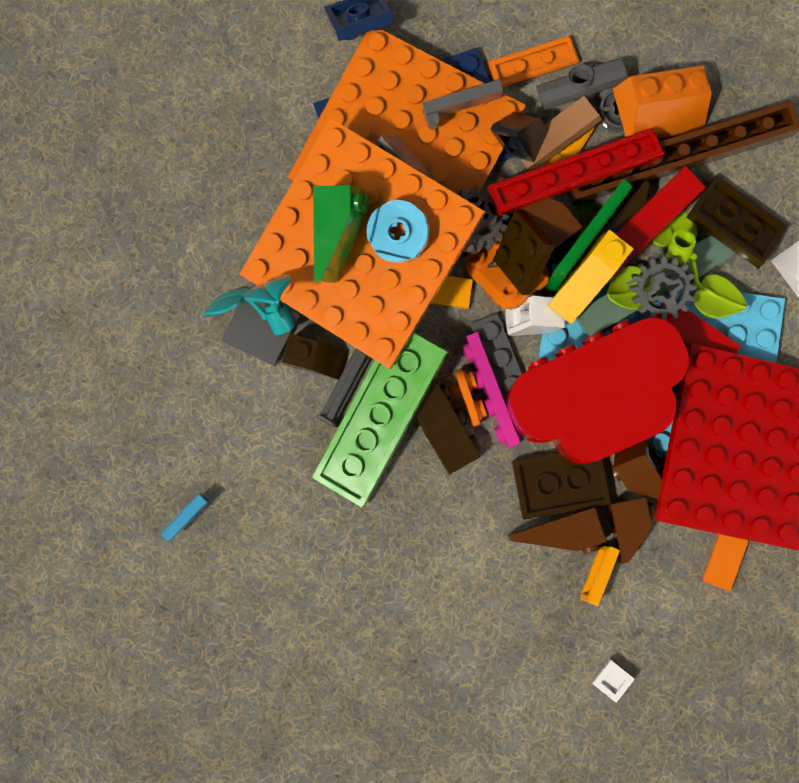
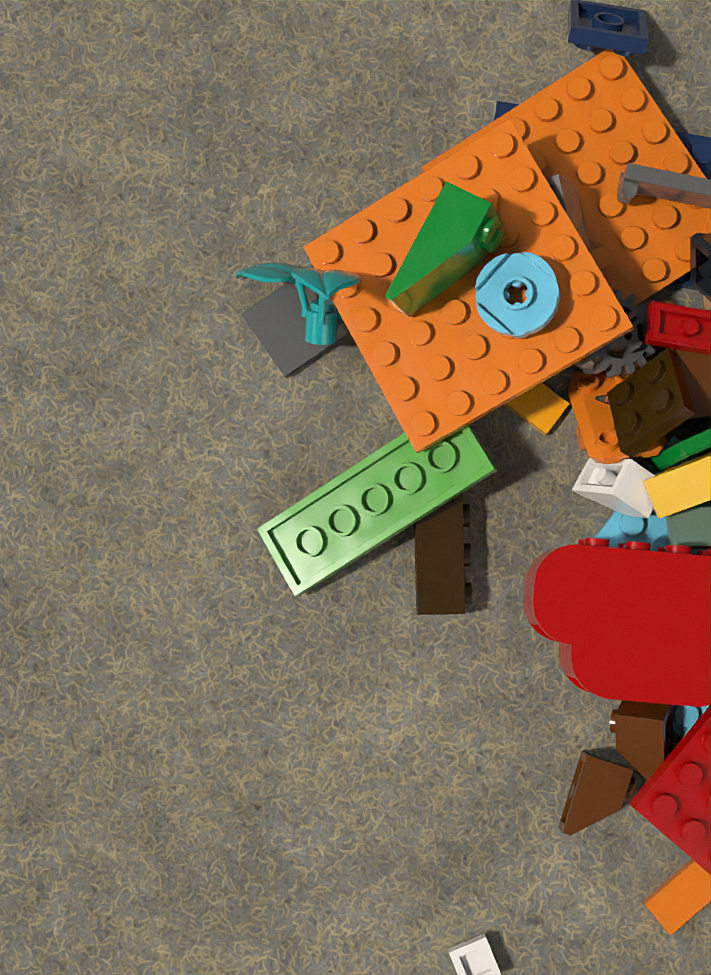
camera: 30 degrees right, 0 degrees up
dark azure tile [161,495,210,542] -> none
dark brown slope [282,333,348,380] -> none
dark grey axle [315,348,370,428] -> none
orange bracket [452,369,487,427] -> none
dark pink plate [462,332,520,449] -> none
dark grey plate [470,313,522,405] -> none
reddish brown slope [508,507,606,555] -> none
dark brown plate [511,453,611,520] -> none
light orange tile [580,544,620,606] -> none

